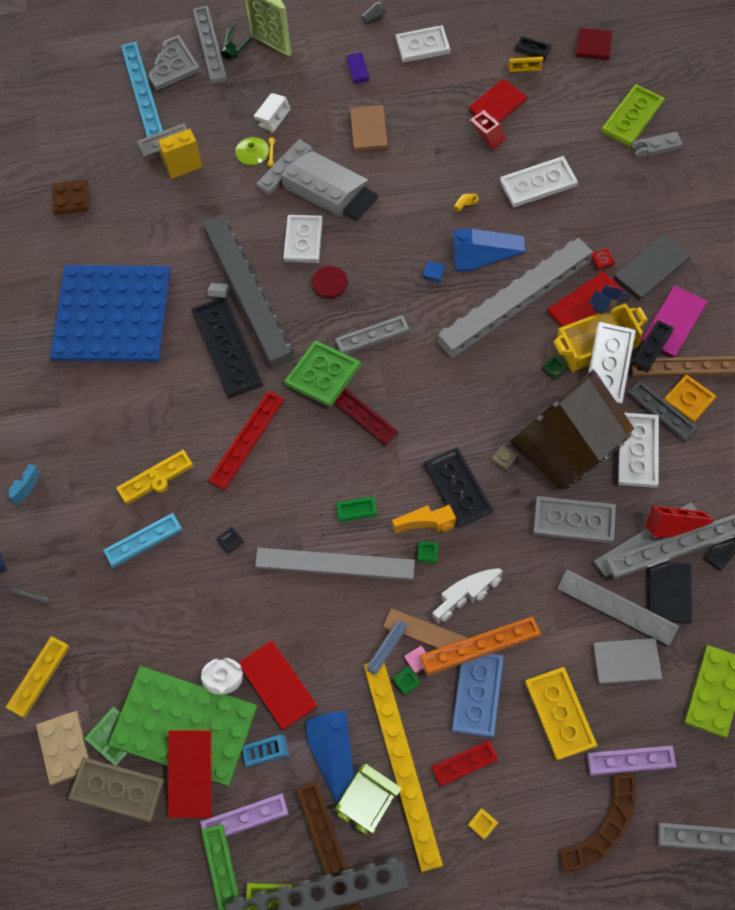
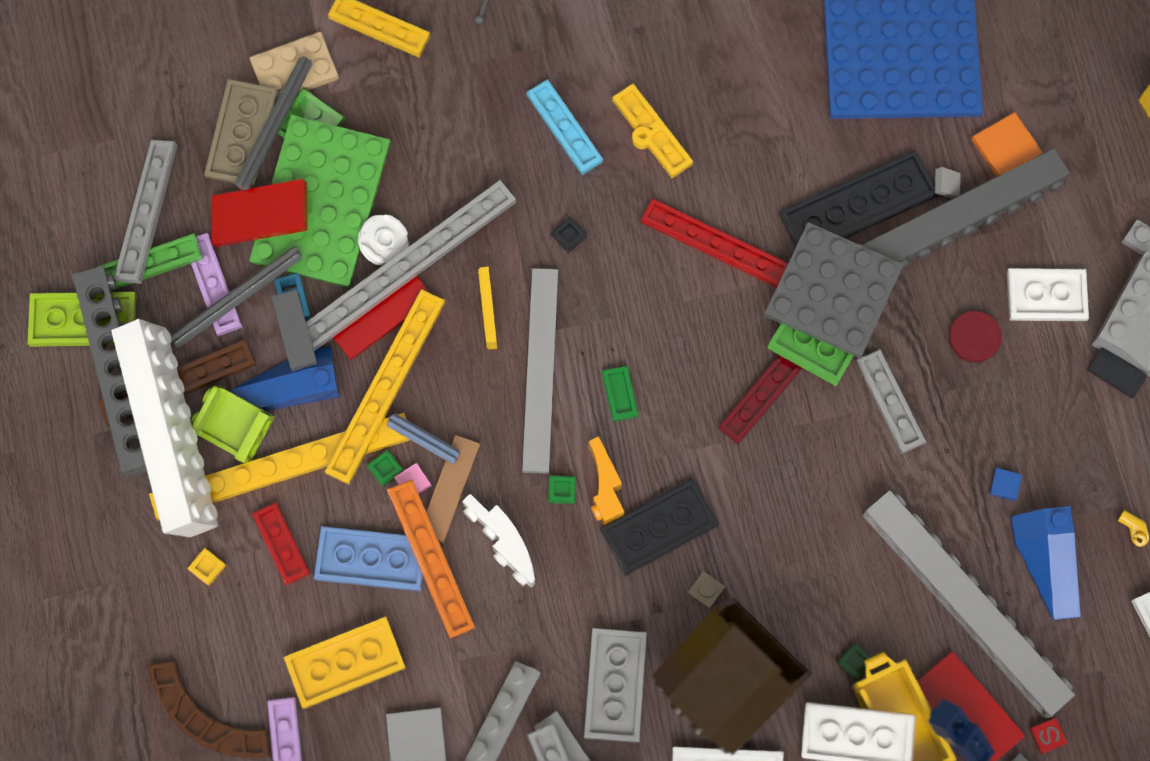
camera: 80 degrees right, 10 degrees up
none -> white brick [111,319,218,537]
none -> light grey tile [114,140,178,284]
none -> dark grey axle [170,247,302,348]
none -> dark grey axle [235,56,312,191]
none -> dark grey tile [271,289,317,372]
none -> light grey plate [306,180,516,351]
none -> yellow tile [325,289,445,485]
none -> yellow tile [478,267,497,350]
none -> dark grey plate [764,222,904,359]
none -> orange tile [971,112,1043,177]

